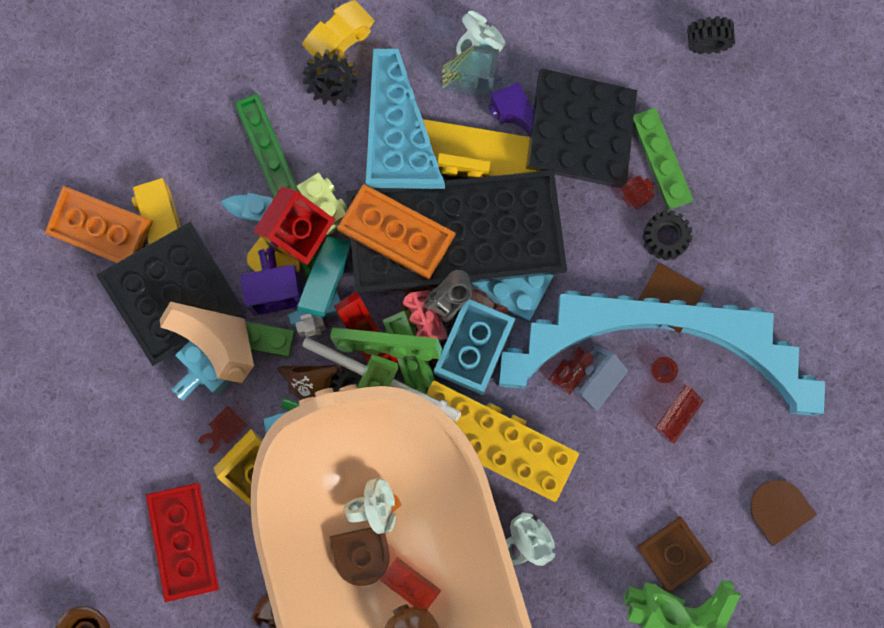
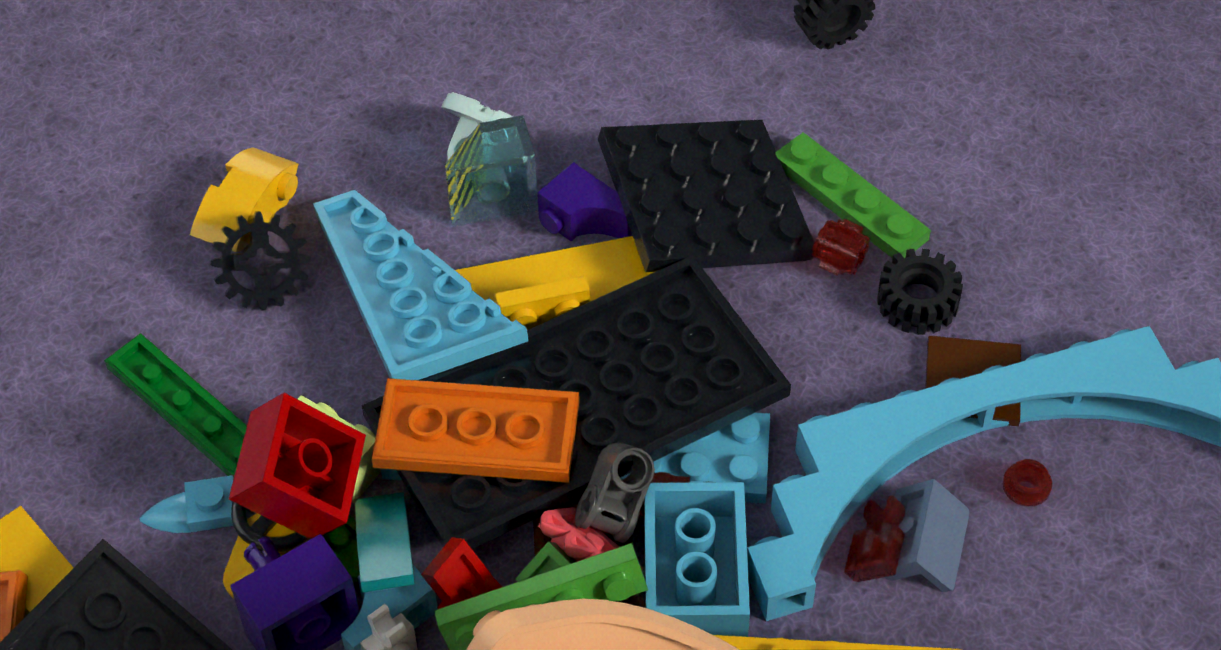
camera: 25 degrees left, 25 degrees down
clear red plate [655,385,704,444] -> none

